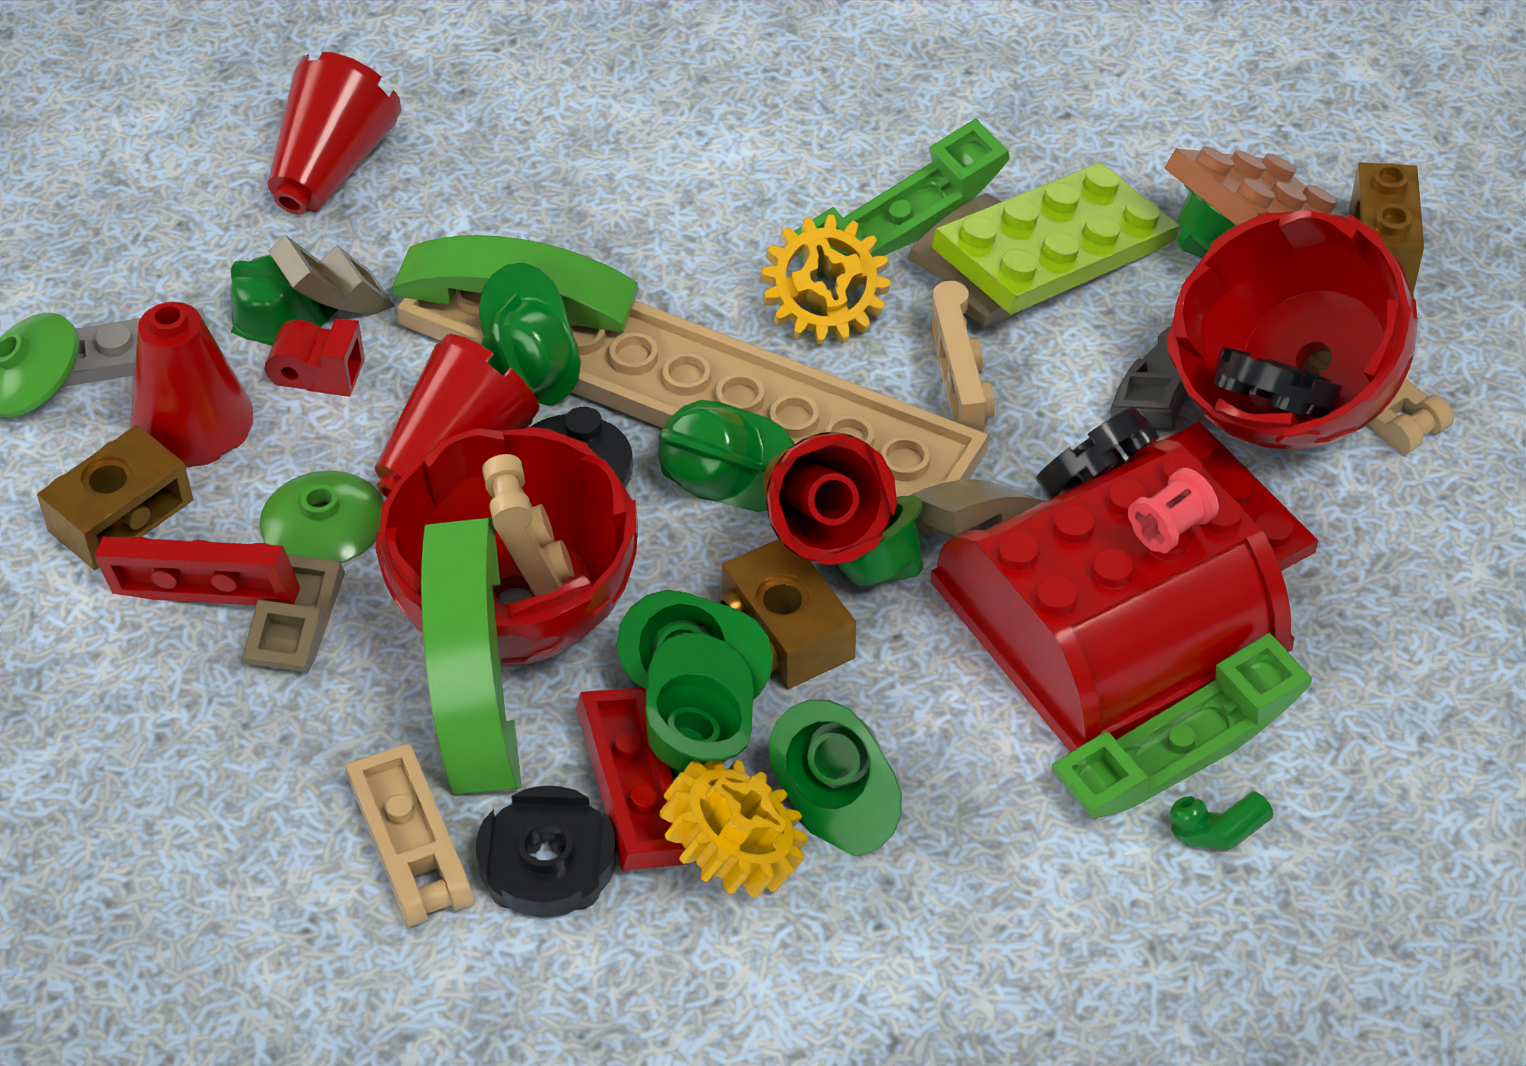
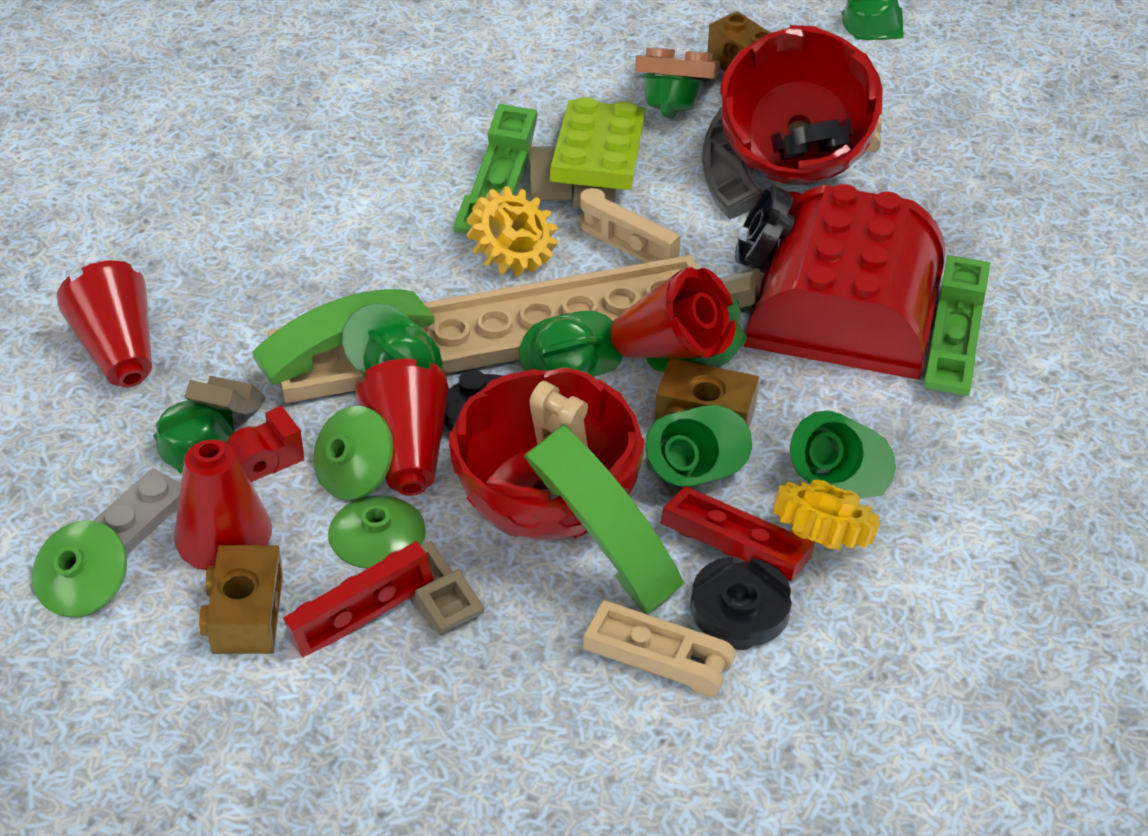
camera: 45 degrees left, 5 degrees down
green piece [645,633,754,775] -> none
coral bush [1128,468,1219,553] -> none
green arm [1169,791,1274,851] -> none
none -> bright green dish [313,406,393,501]

